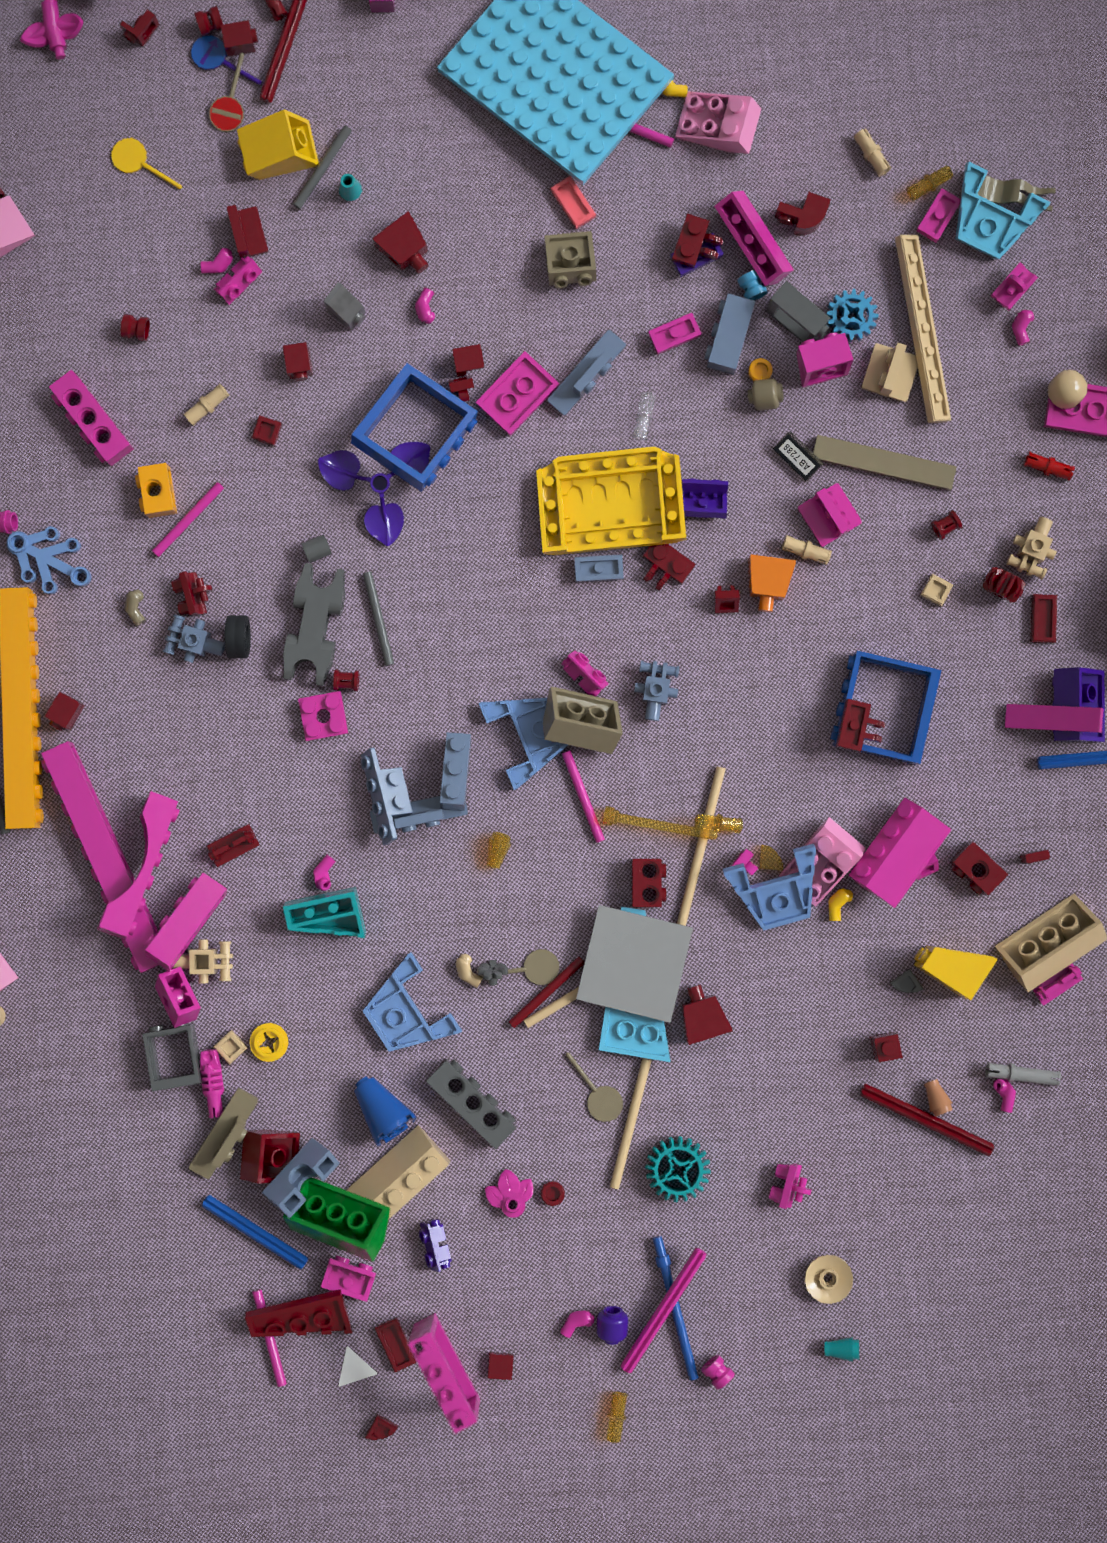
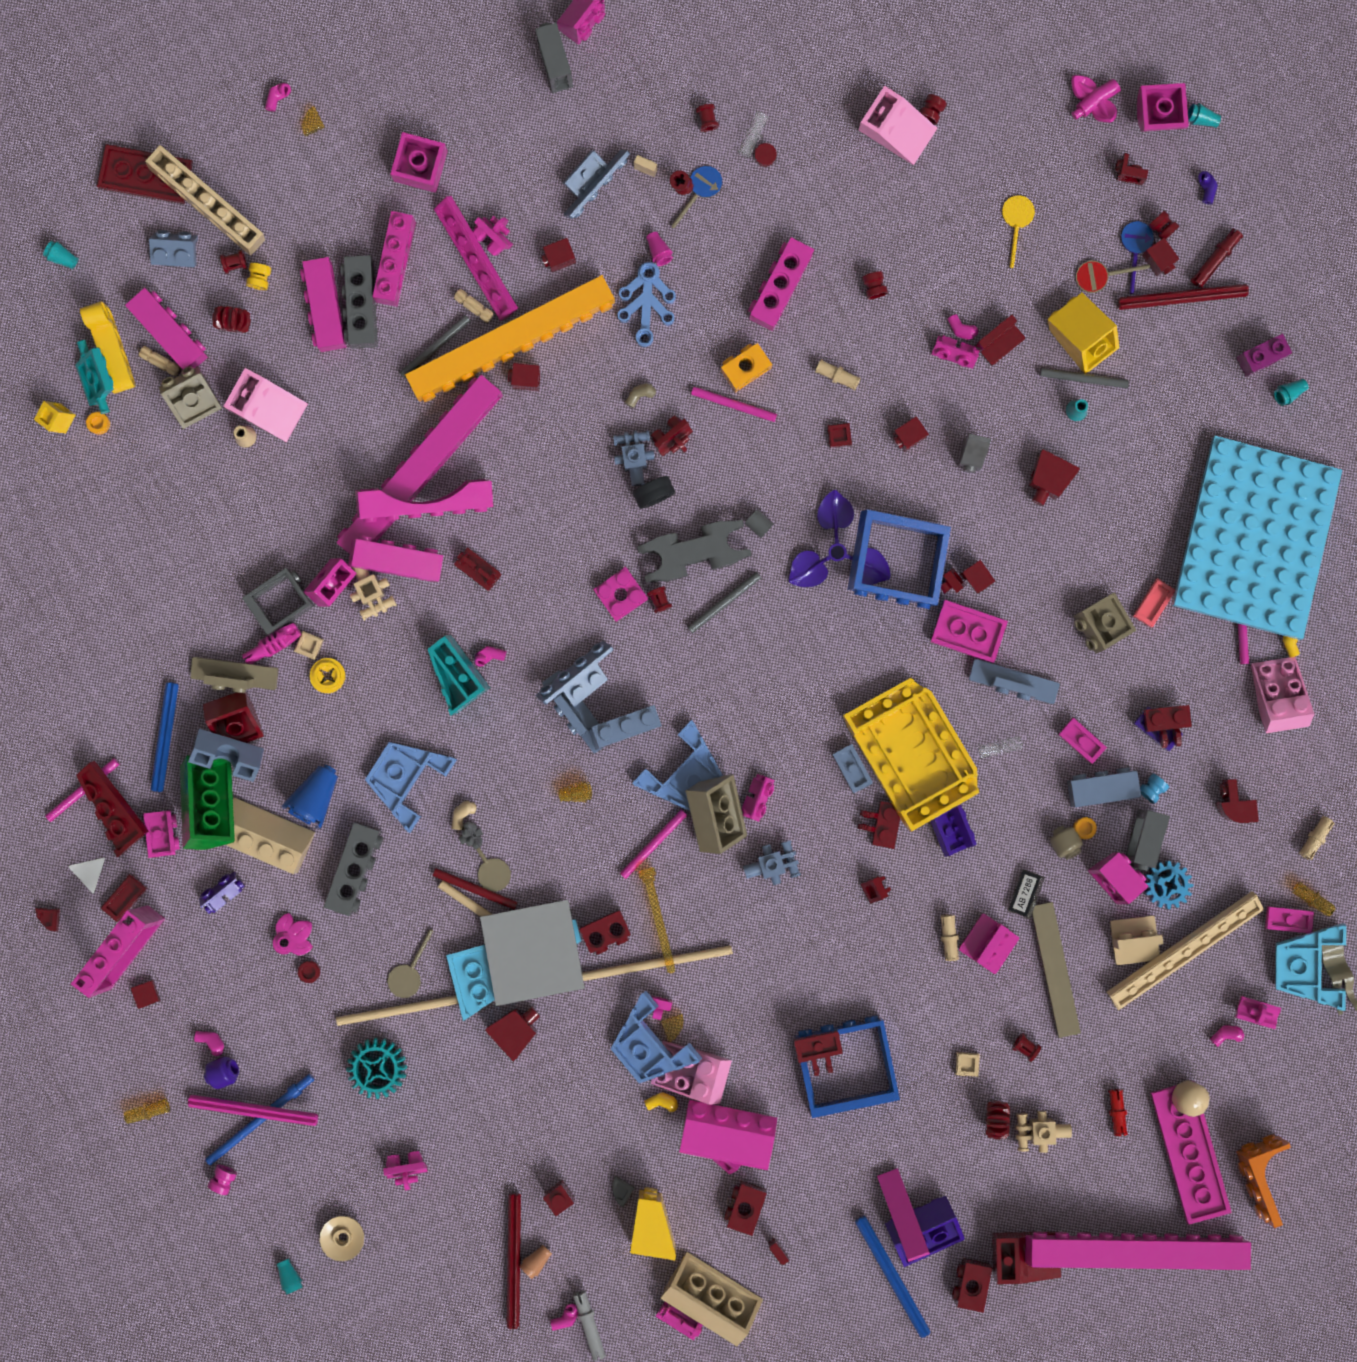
camera: 60 degrees right, 0 degrees up
dark pink arm [415,287,435,324] -> none
clear yellow axle [694,814,743,834] -> none
dark pink brick [714,191,794,286] -> none
orange torso [748,554,796,612] -> none
dark red tile [1030,594,1057,643] -> none

